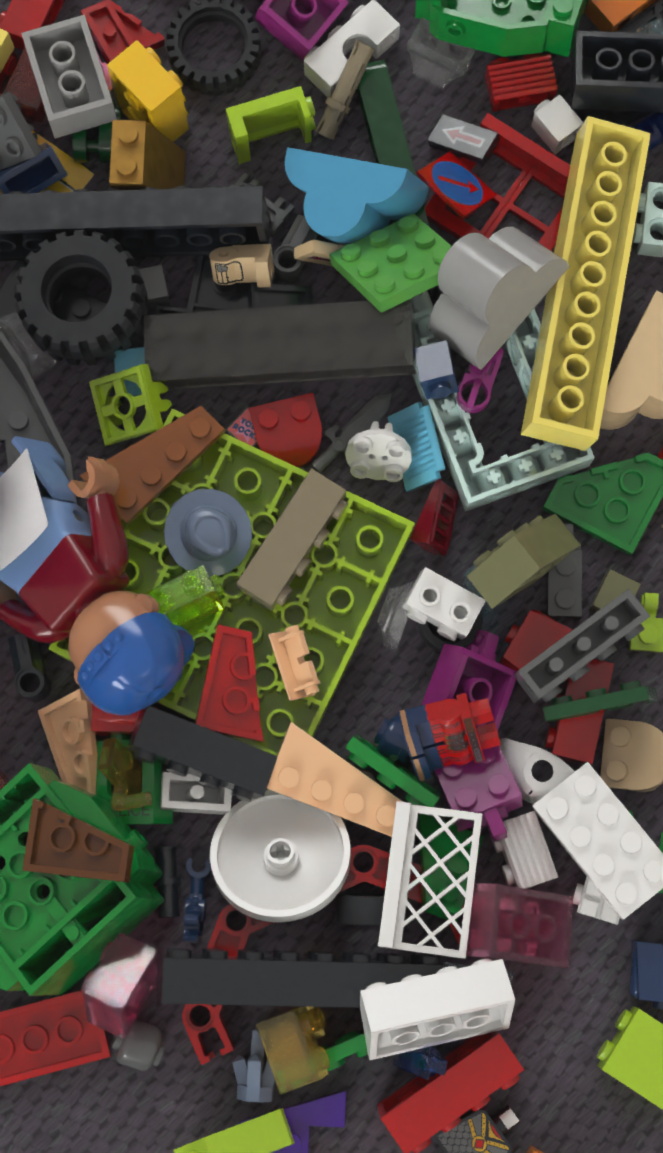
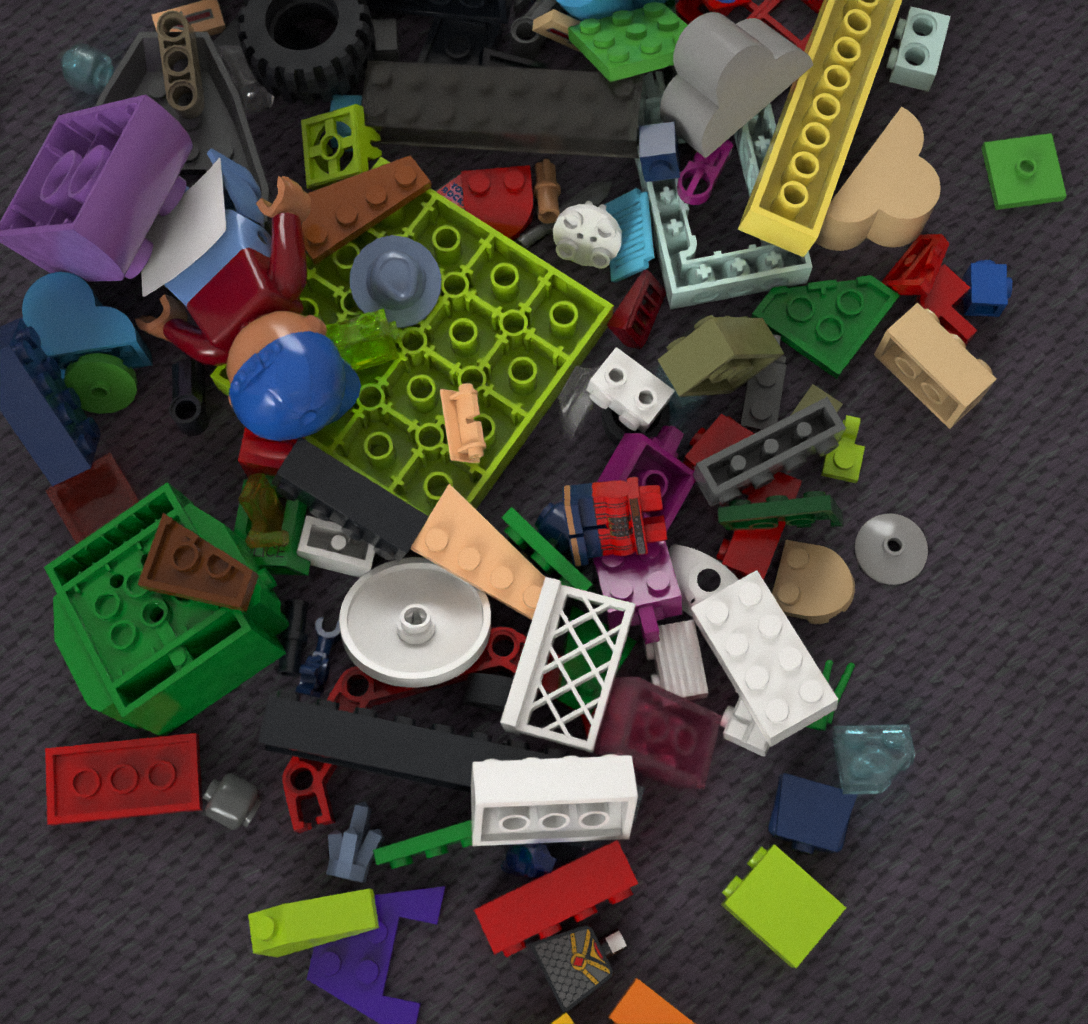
camera: 10 degrees right, 5 degrees down
light nougat wing [38,688,98,795] -> none
clear pink brick [82,933,158,1039] -> none
red wing [195,624,263,742] -> none
tan leg [209,244,275,287] -> none
dark tan brick [236,468,348,611] -> none
clear yellow brick [256,1006,329,1095] -> none
none -> medium nougat axle [533,159,561,224]

